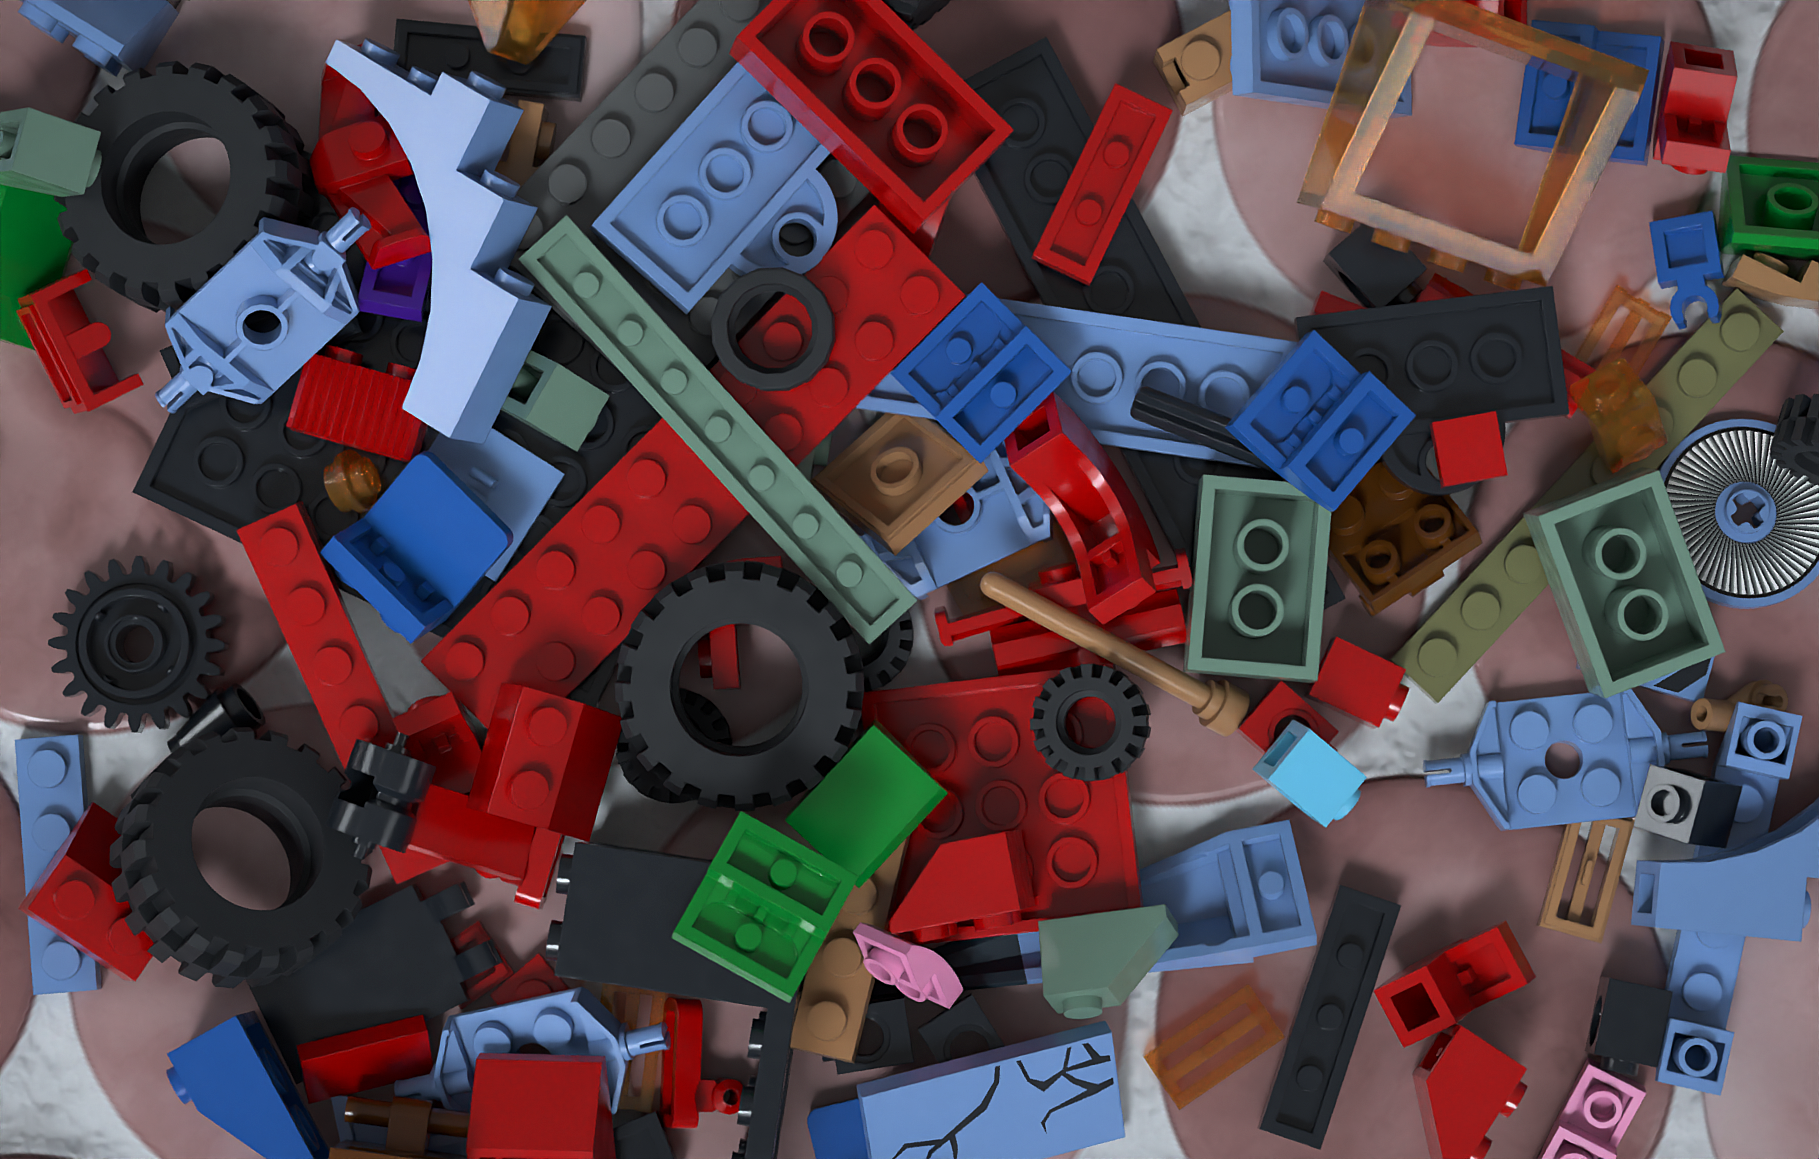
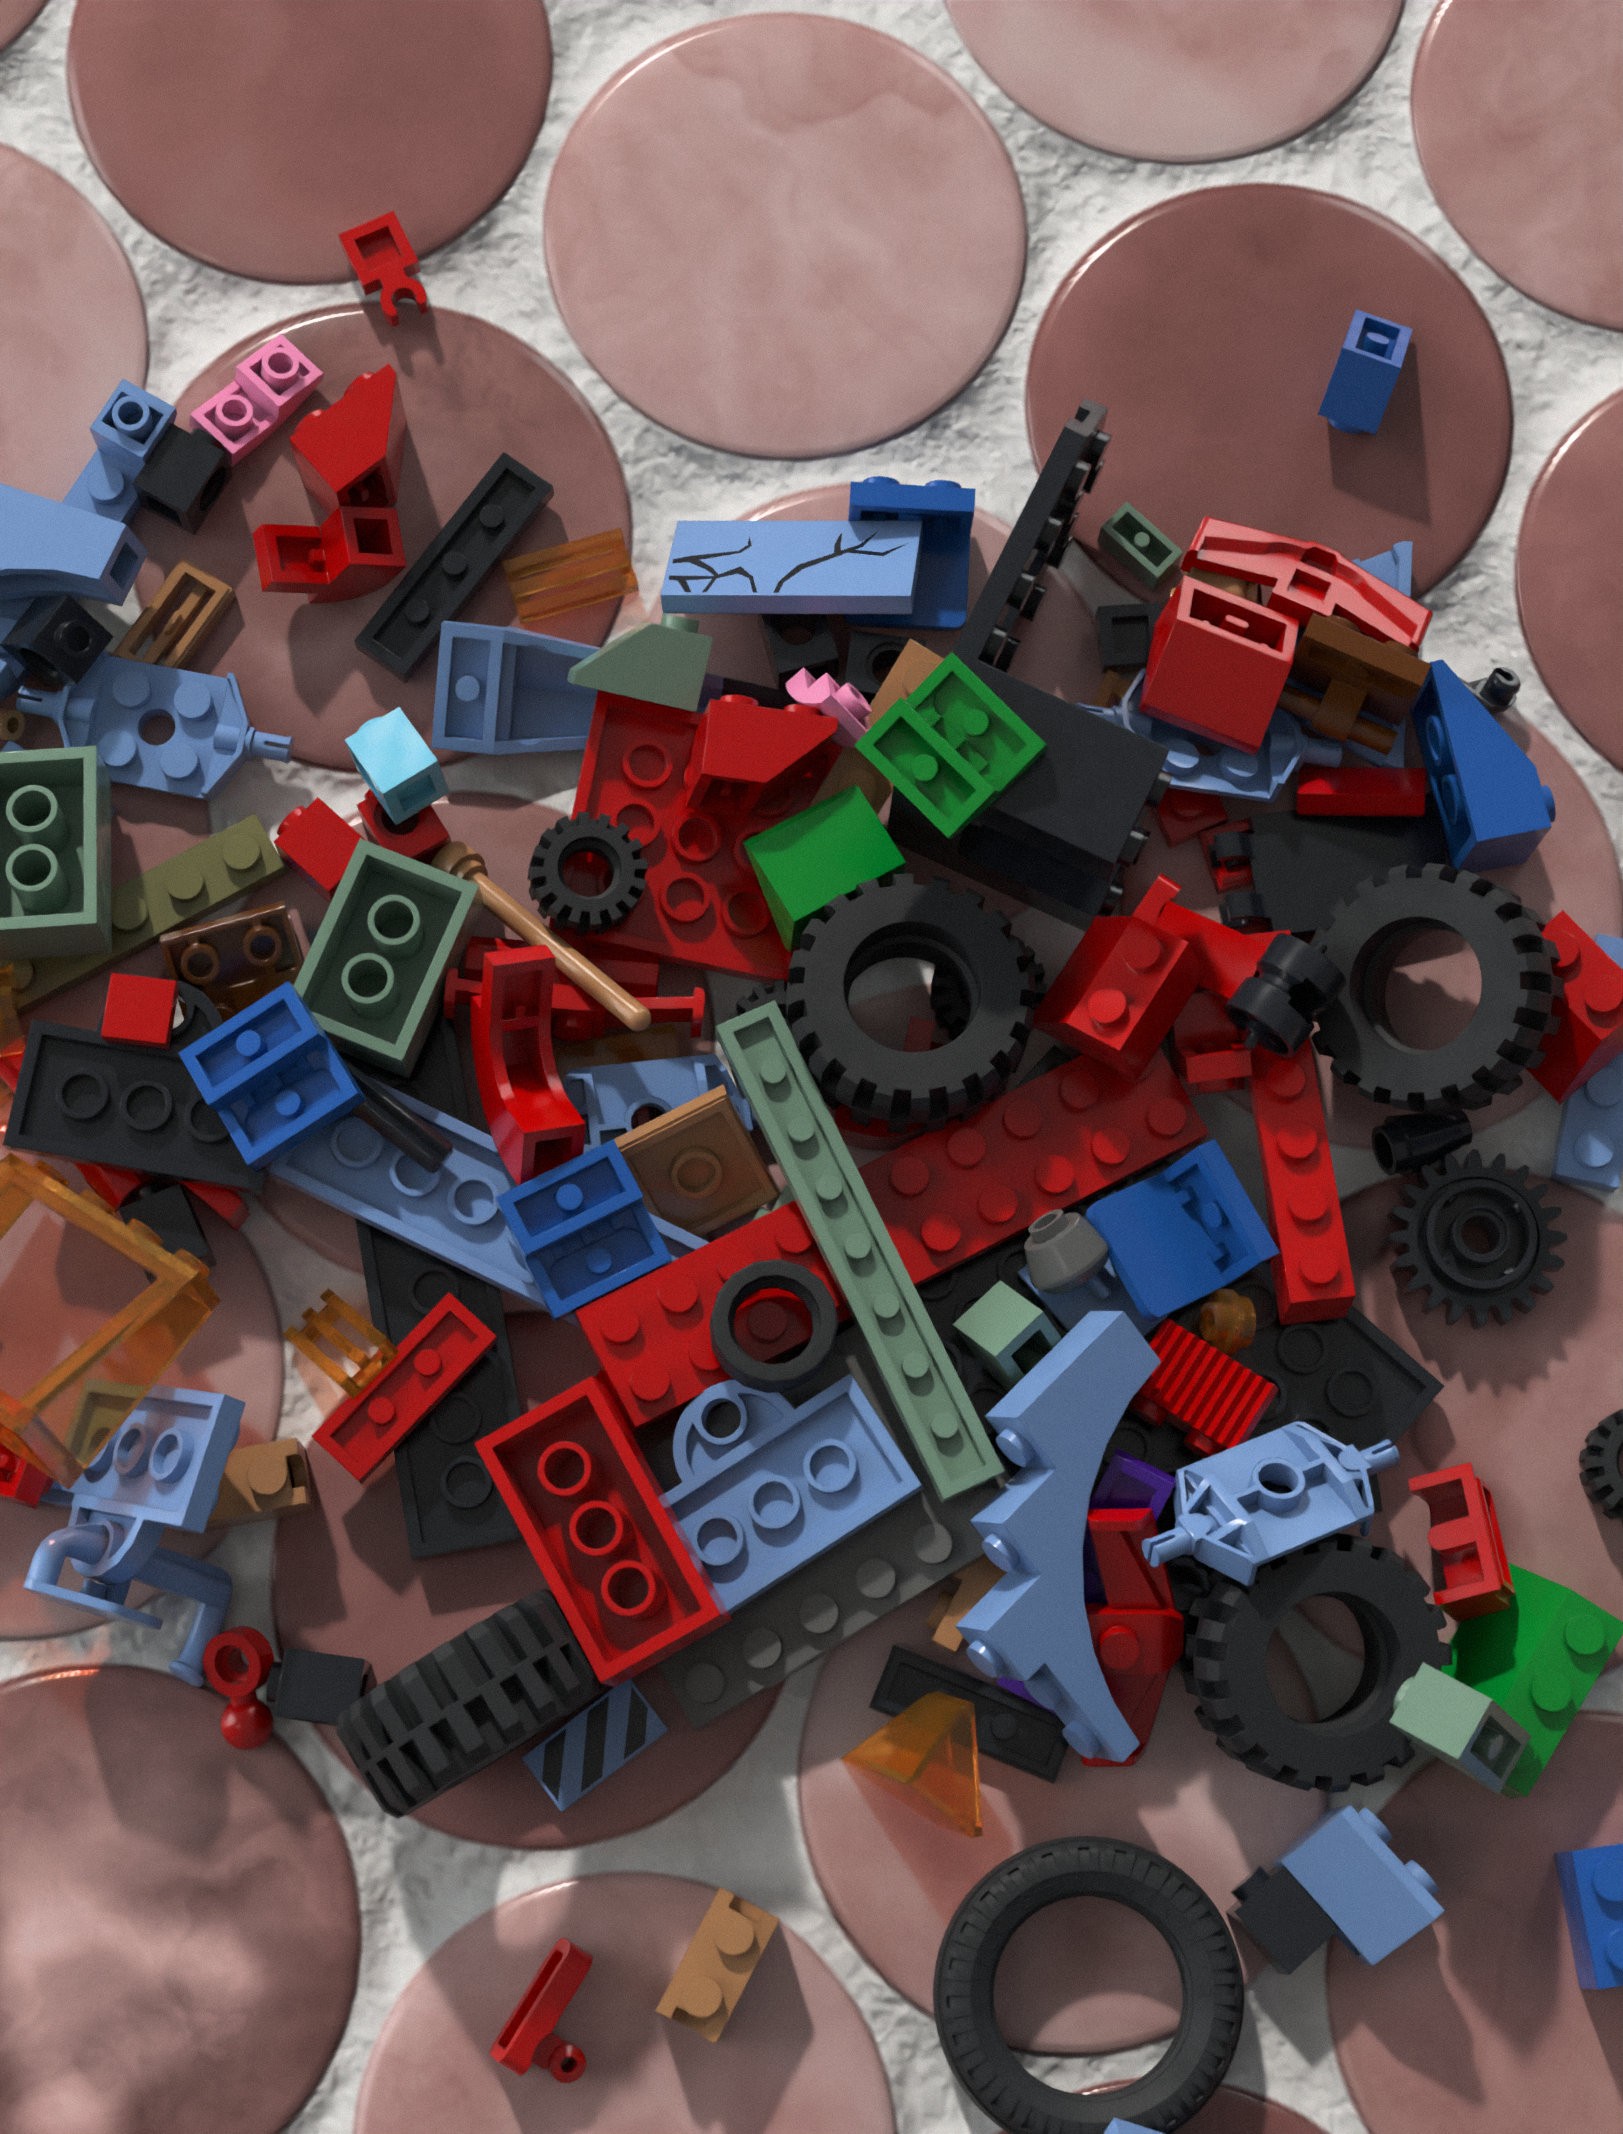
camera: 170 degrees left, 10 degrees down
red piece [659,997,743,1129] -> none
none -> clear orange tile [283,1288,399,1399]
none -> dark grey cone [1024,1209,1109,1294]

